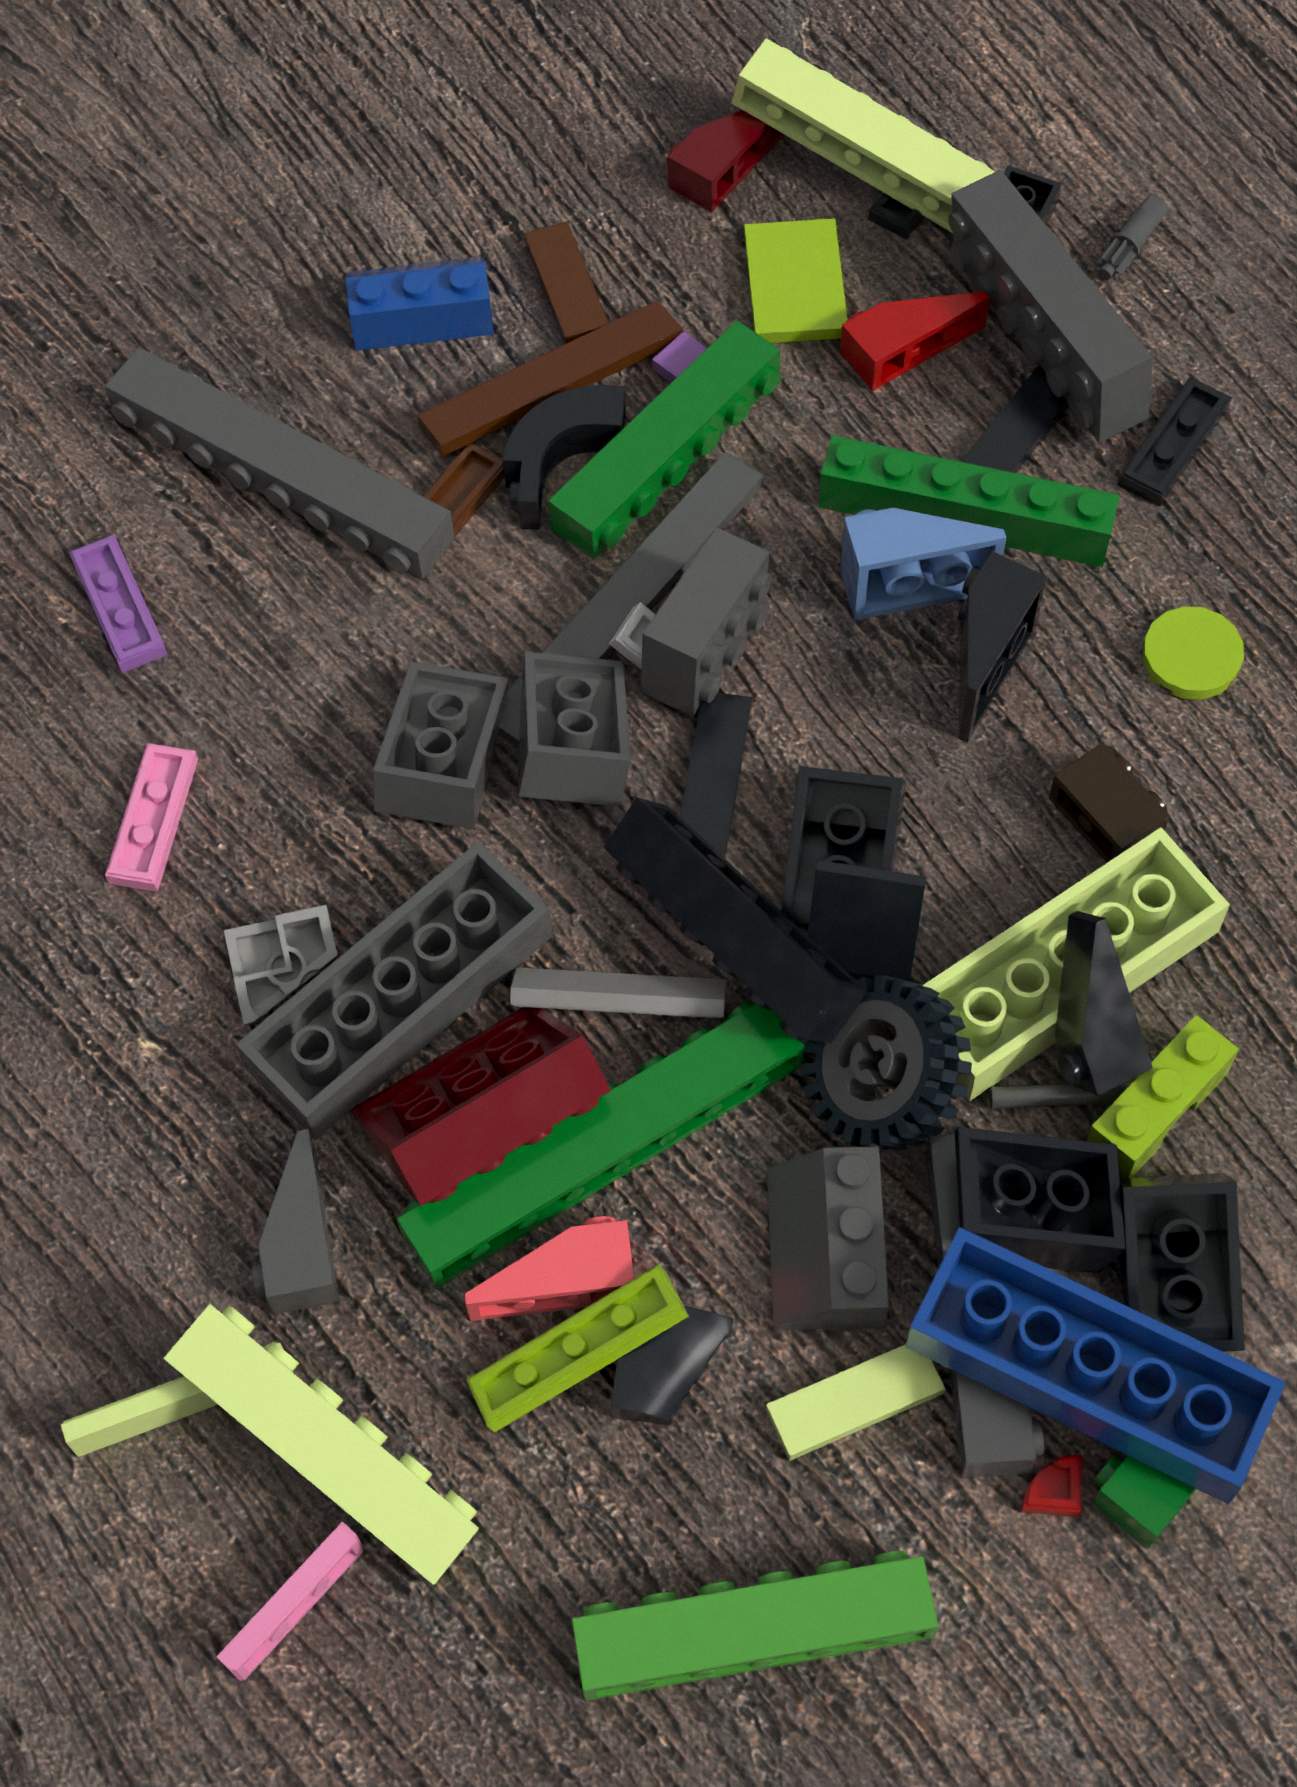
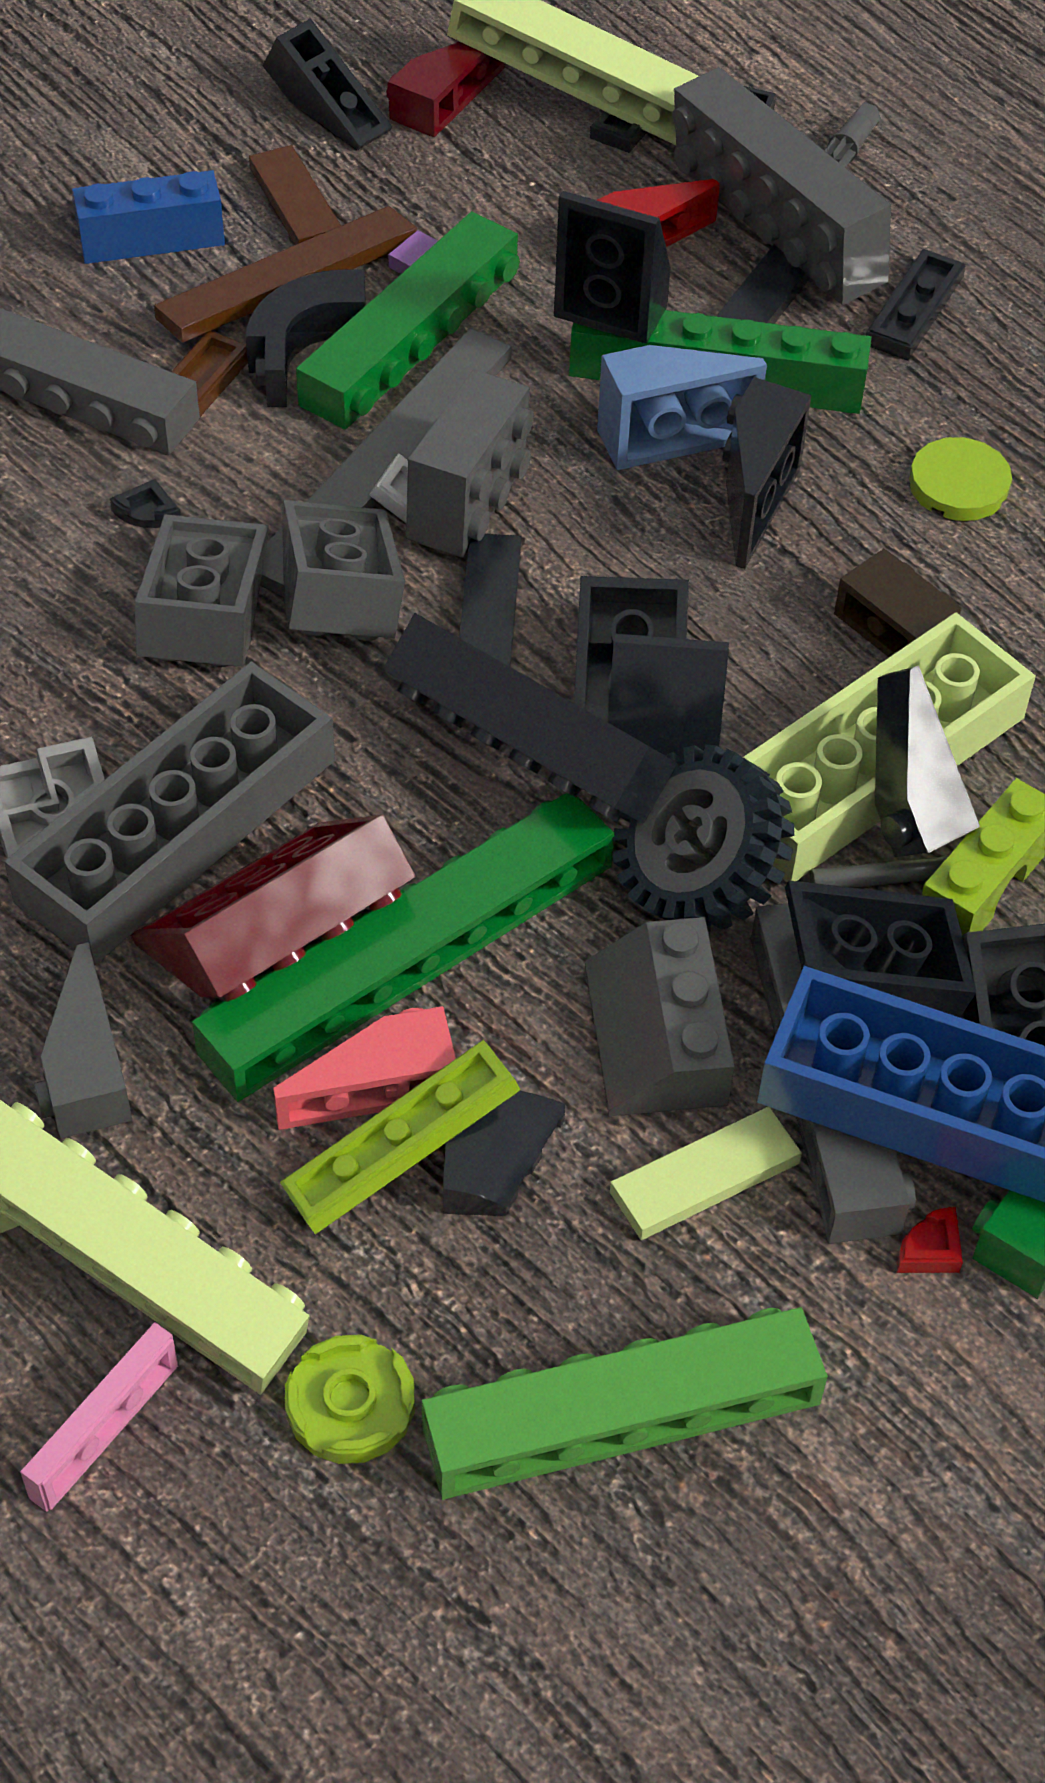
camera: 10 degrees left, 10 degrees down
light grey tile [510,967,727,1018] -> none
lime tile [744,218,847,343] -> none
none -> black tile [110,479,181,528]
none -> black slope [262,18,393,150]
none -> lime tile [285,1335,415,1464]
none -> black slope [554,190,671,344]

